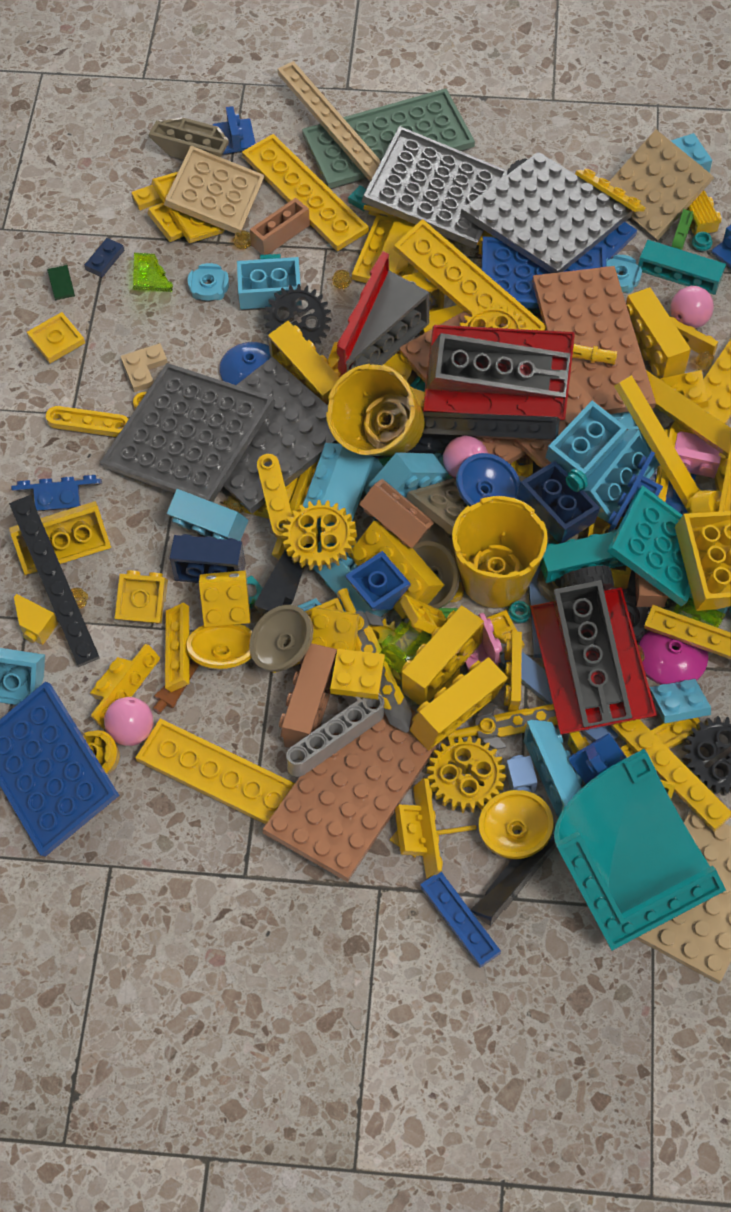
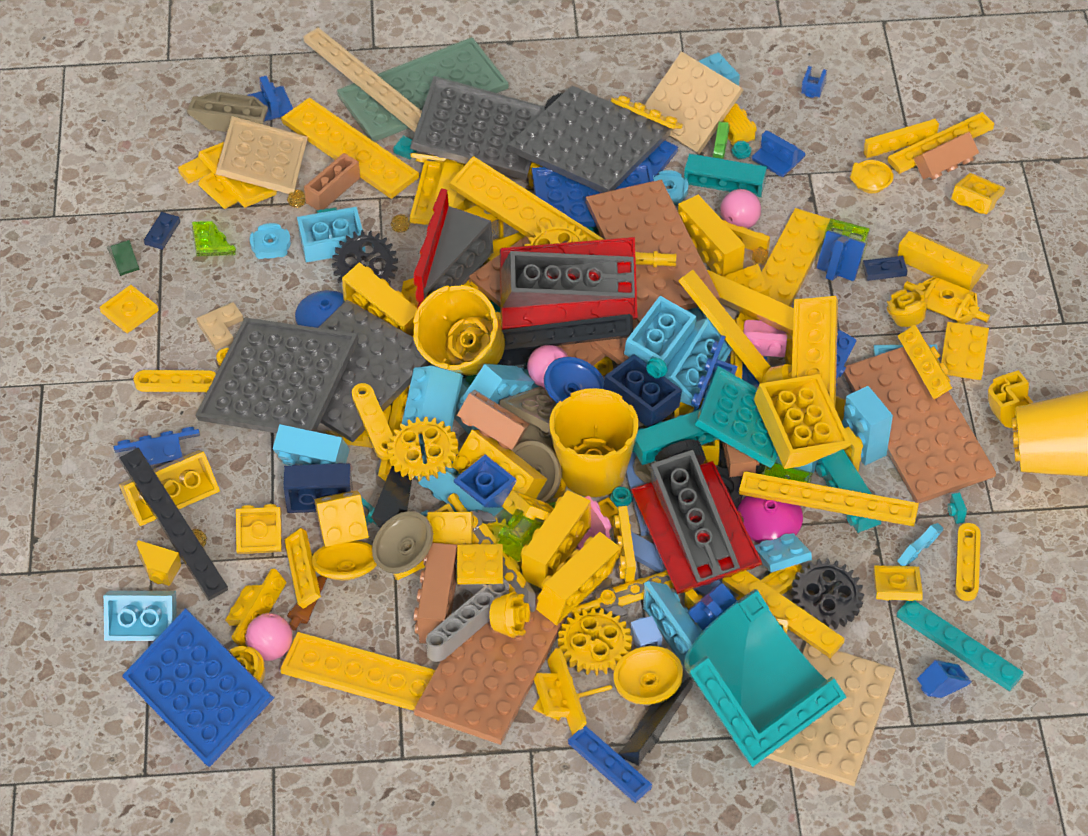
camera: 10 degrees left, 10 degrees down
none -> yellow cone [489,592,530,638]

